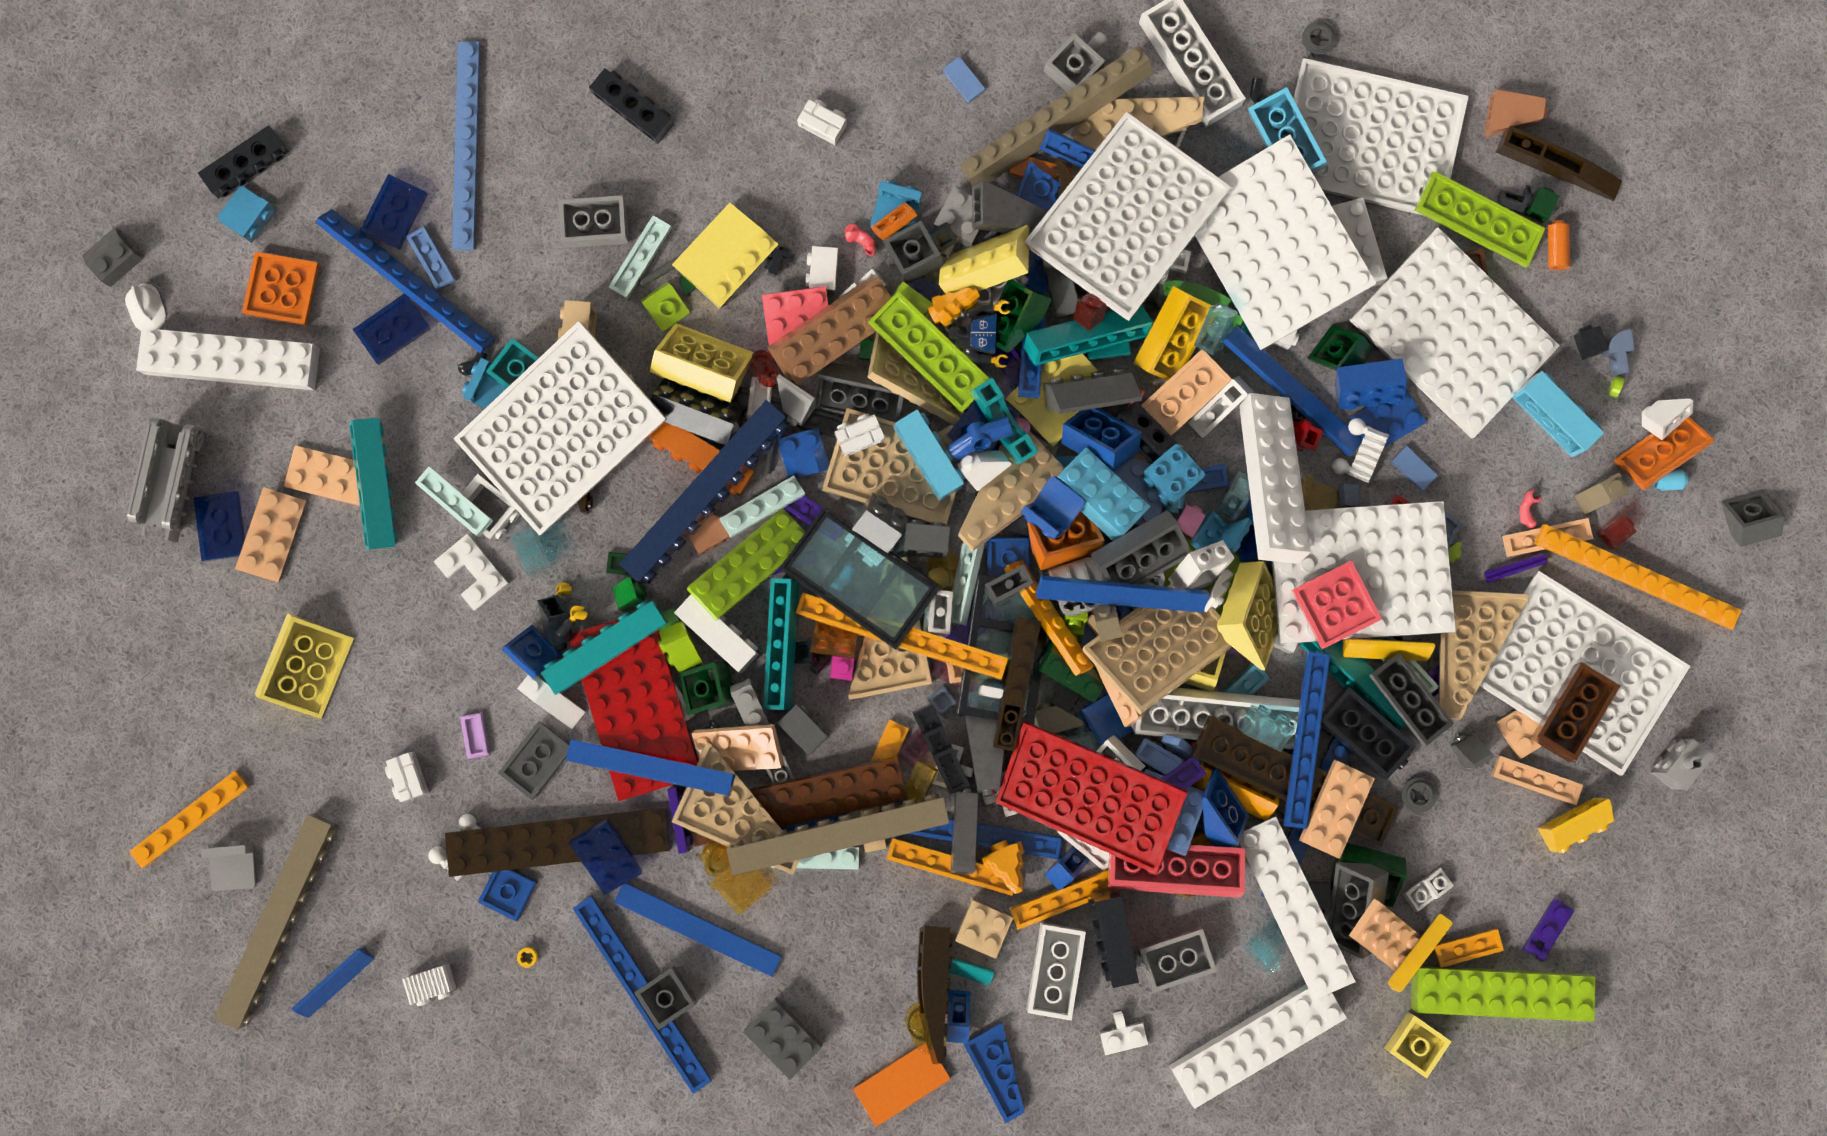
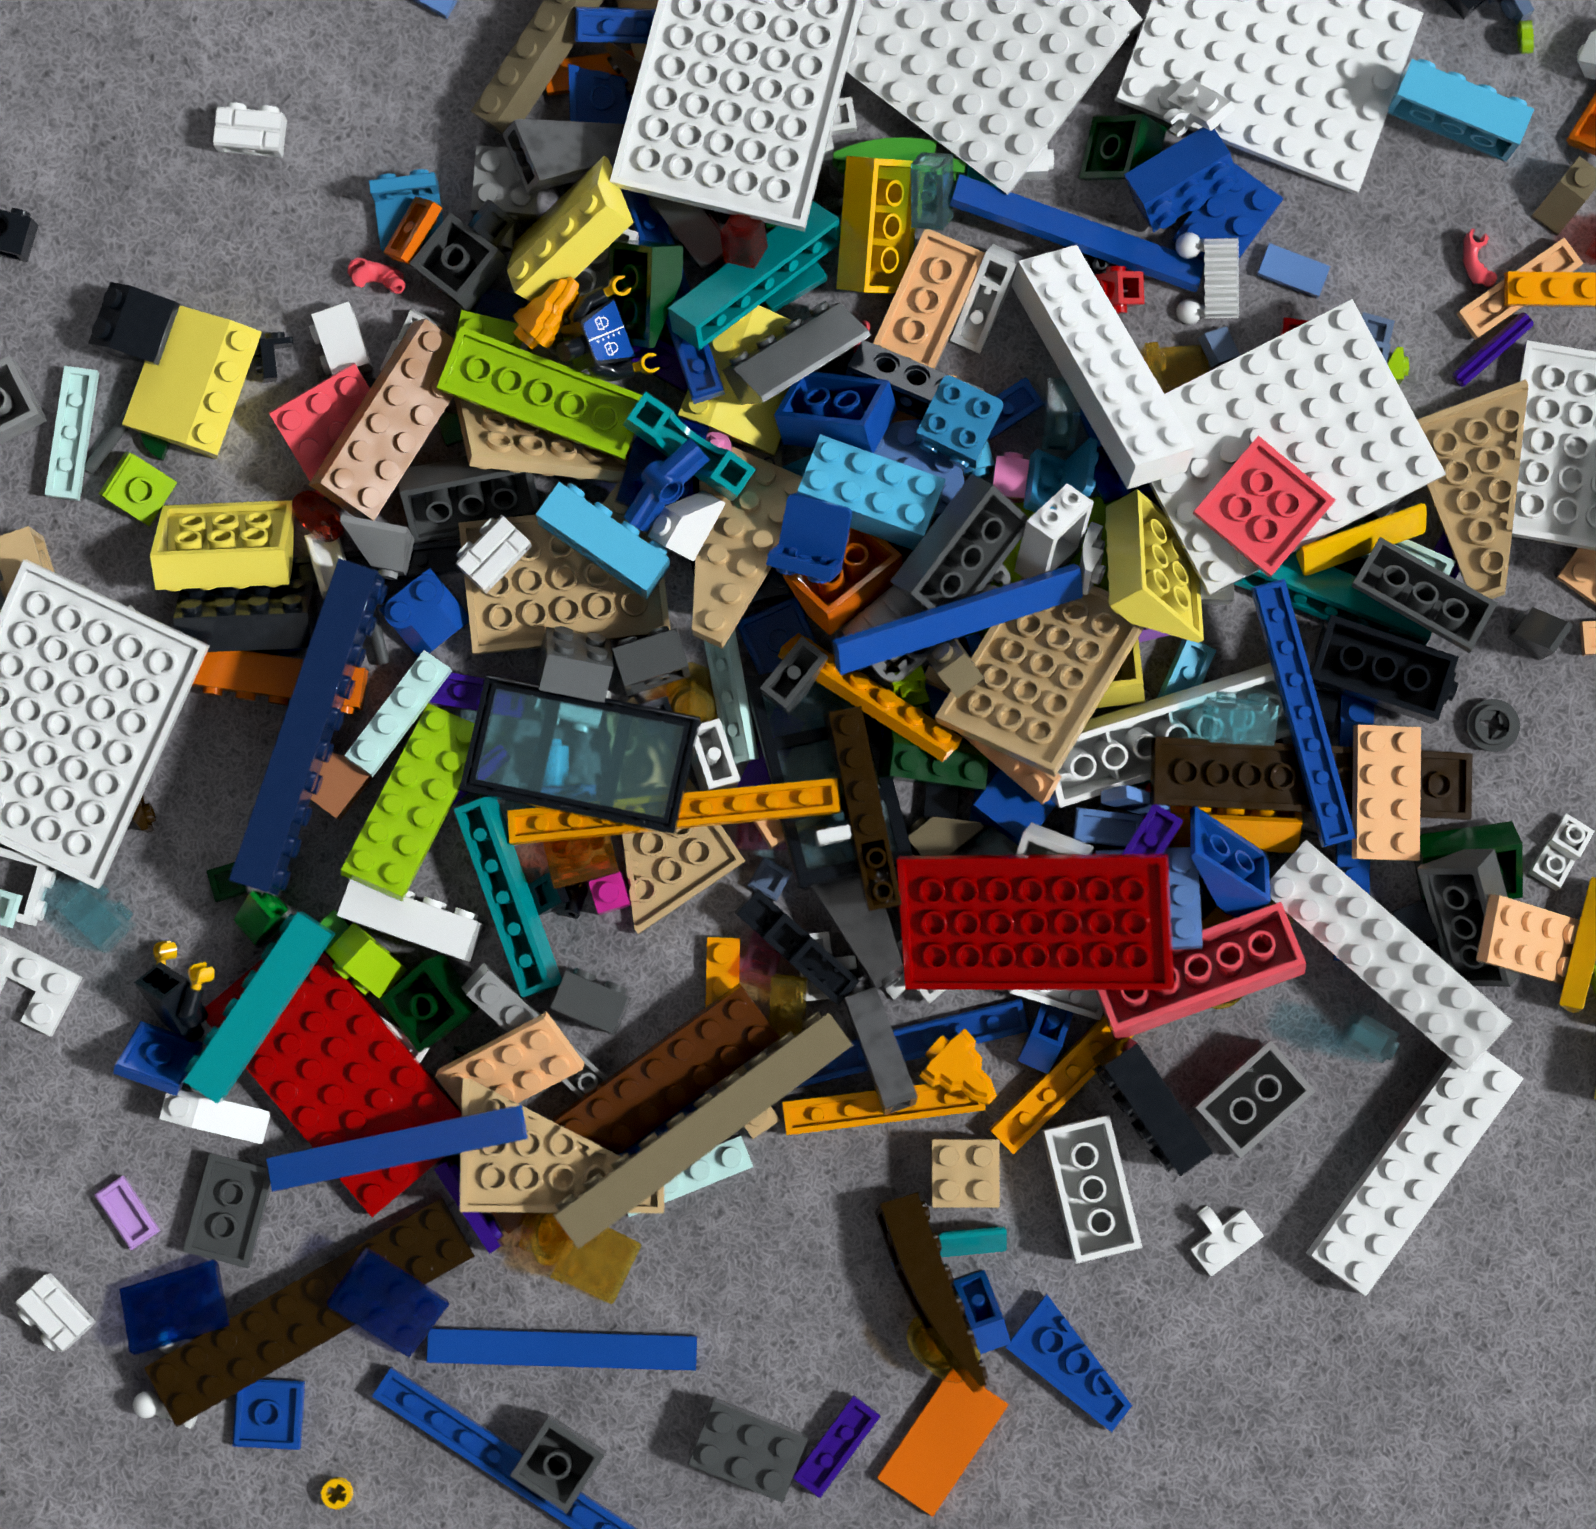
camera: 25 degrees left, 0 degrees up
none -> black slope [88,282,180,365]
none -> clear blue plate [119,1259,230,1355]
none -> dark purple plate [793,1394,881,1498]
none -> white plate [1163,78,1235,137]

